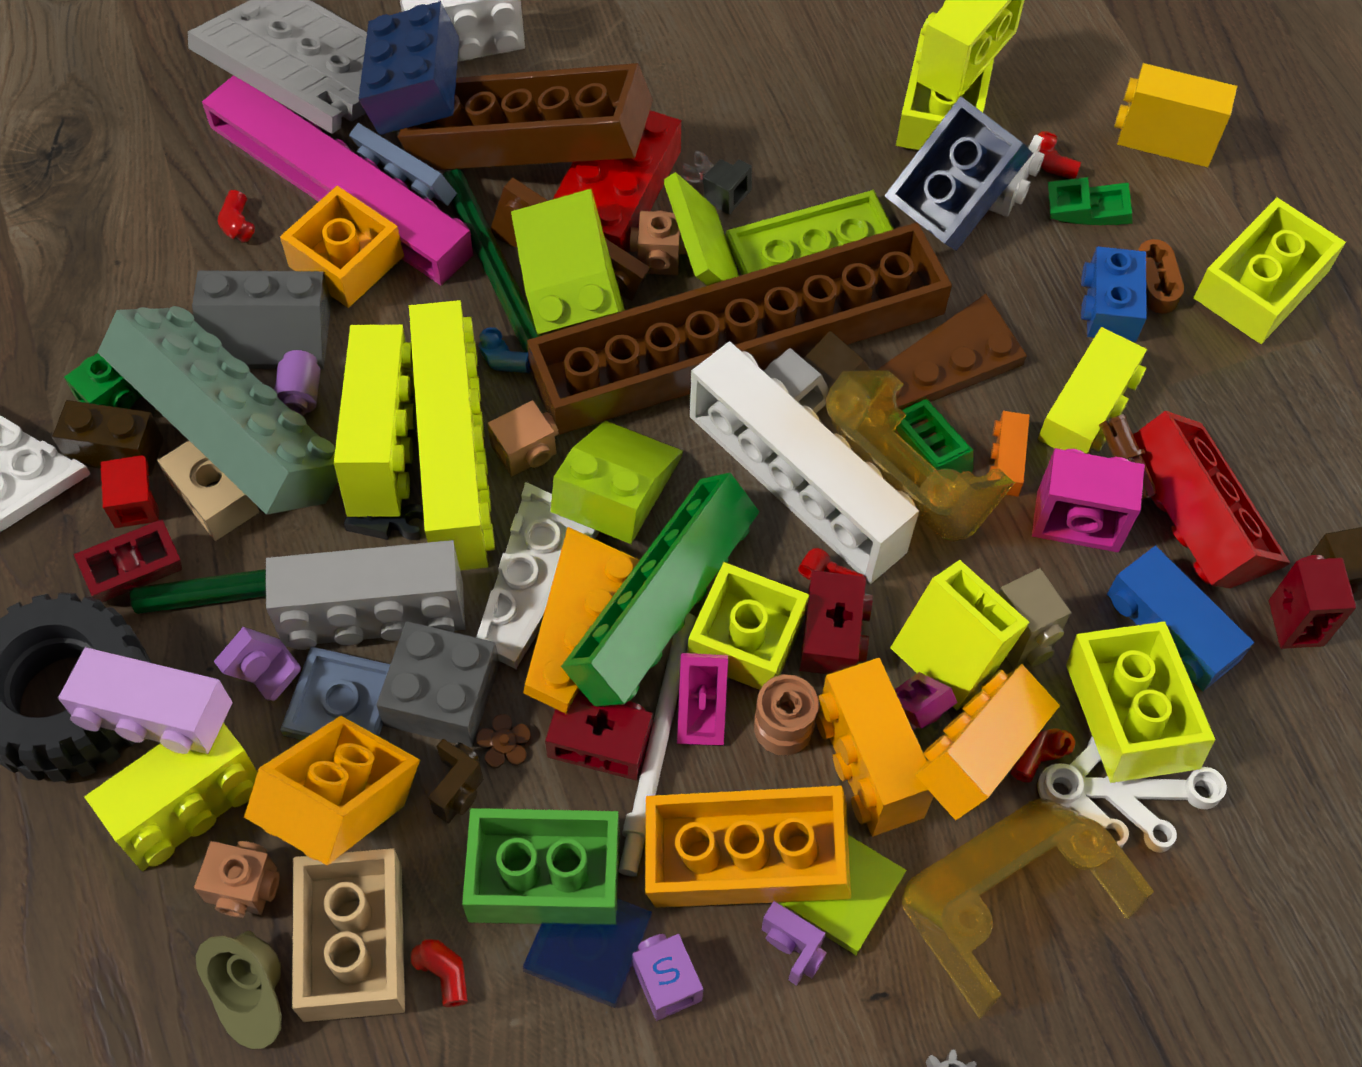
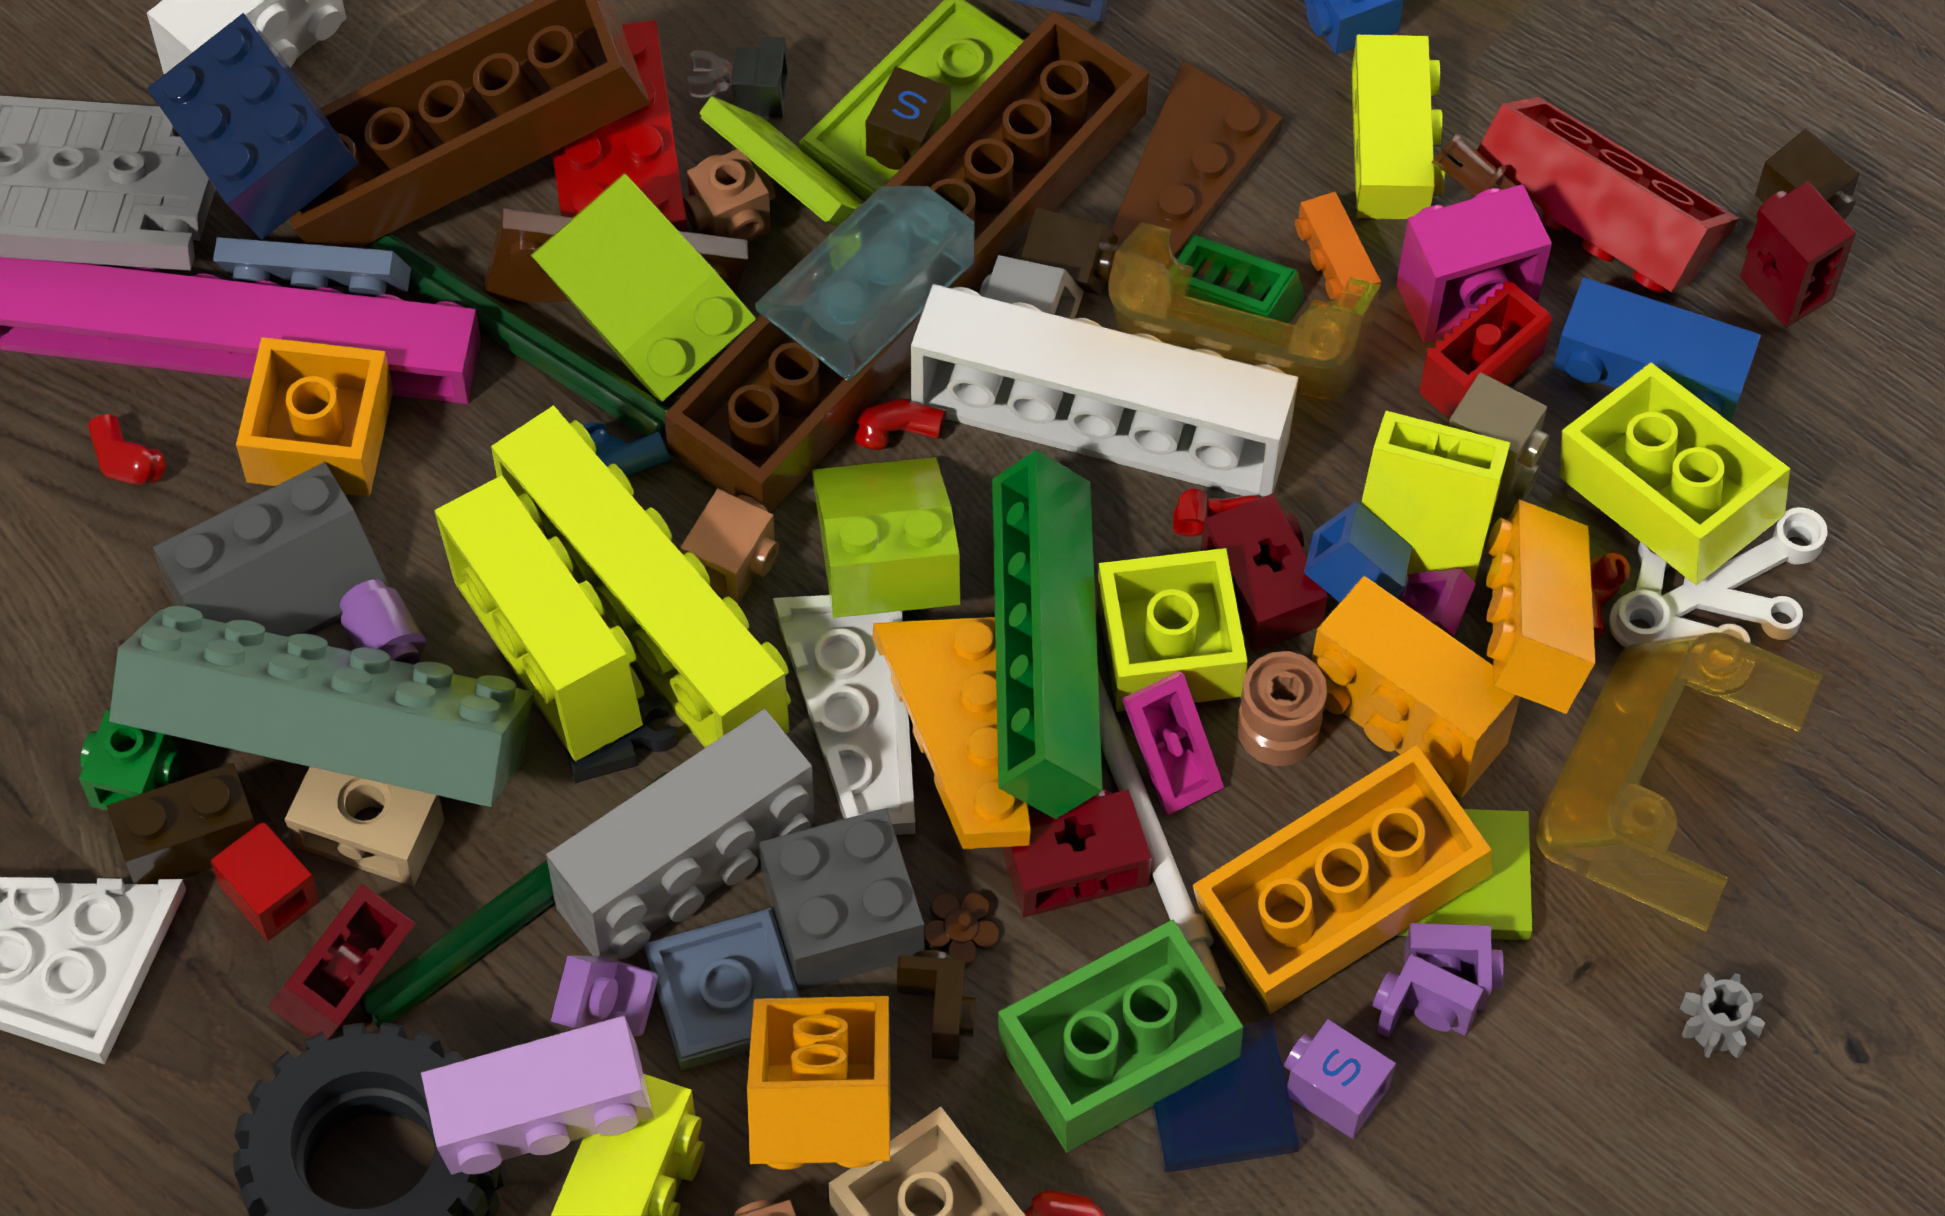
camera: 30 degrees left, 0 degrees up
none -> clear light blue slope [755,186,974,382]
none -> red arm [855,399,947,450]
none -> dark brown brick [865,66,951,170]
none -> blue brick [1304,501,1412,602]
none -> medium lavender bracket [1372,954,1484,1038]
none -> red brick [1419,282,1553,420]

